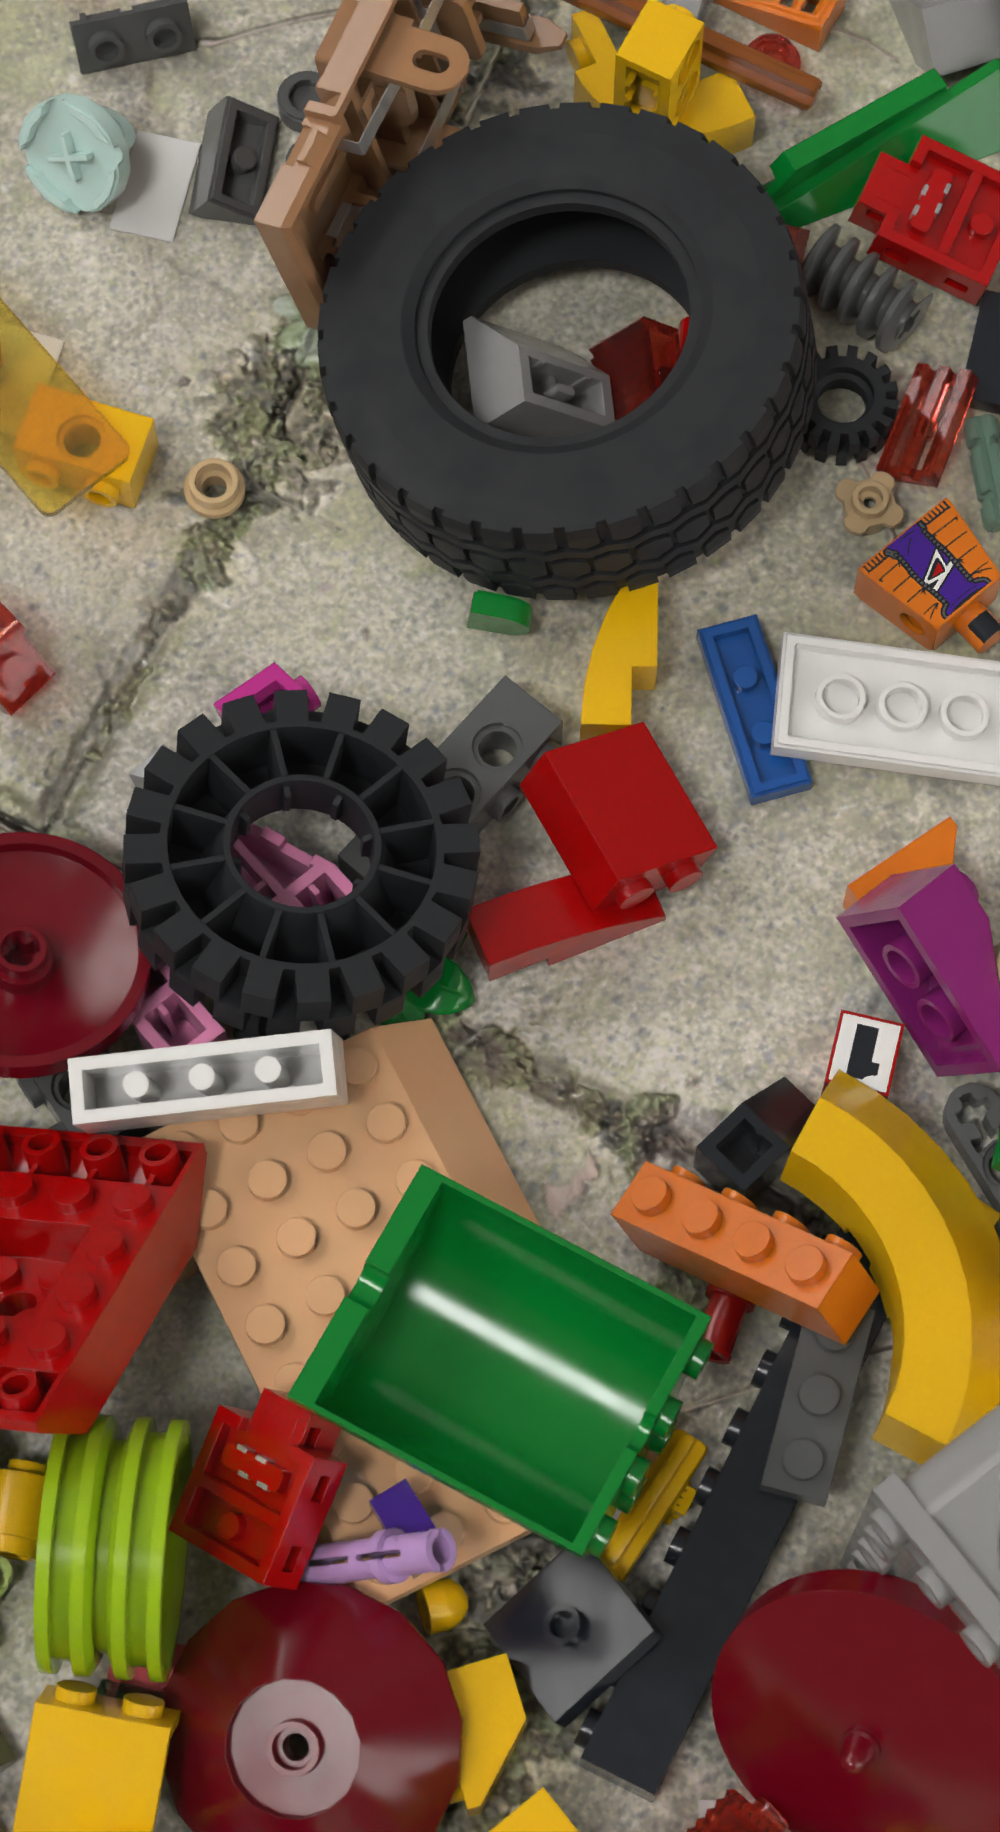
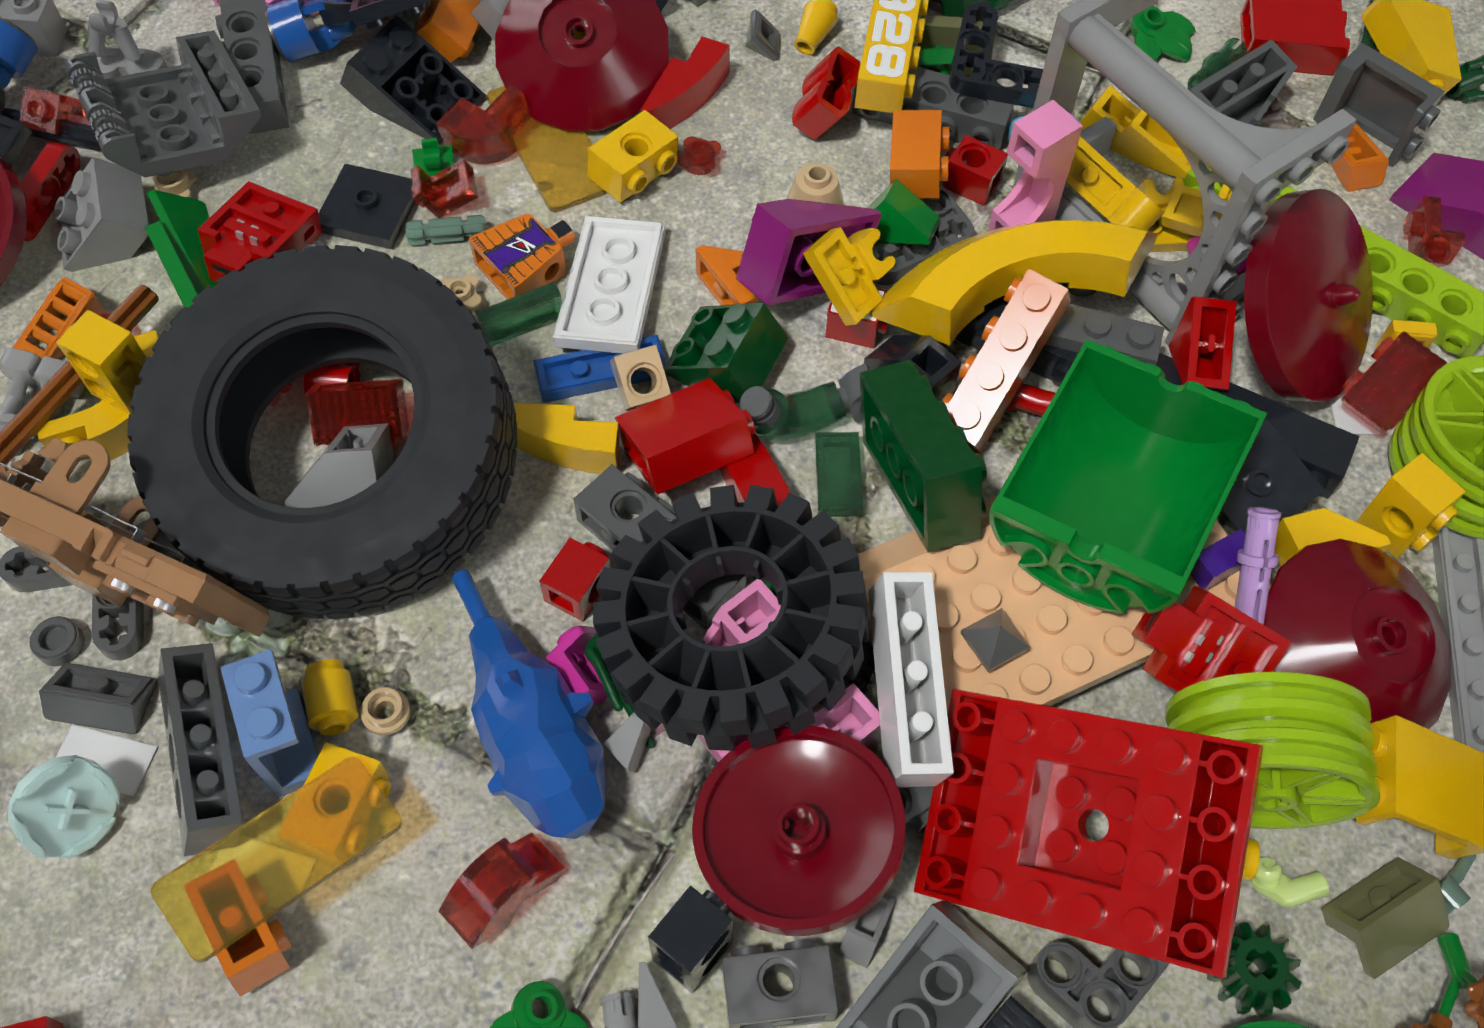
camera: 90 degrees left, 10 degrees down
green tile [467,590,533,636] -> none
clear red tile [876,363,979,488] -> none
none -> dark grey brick [158,643,243,857]
none -> medium blue panel [220,649,319,798]
none -> yellow brick [301,659,358,736]
none -> blue piece [452,569,606,839]
none -> clear green tile [476,282,562,347]
none -> red brick [539,537,611,622]
none -> tan brick [610,345,671,410]
none -> dark green slope [663,302,789,403]
none -> clear green piece [740,363,870,442]
none -> yellow plate [803,227,896,326]
none -> clear green tile [814,432,863,517]
none -> dark green brick [860,360,987,553]
none -> dark grey slope [960,608,1030,672]
none -> red slope [1168,296,1237,390]

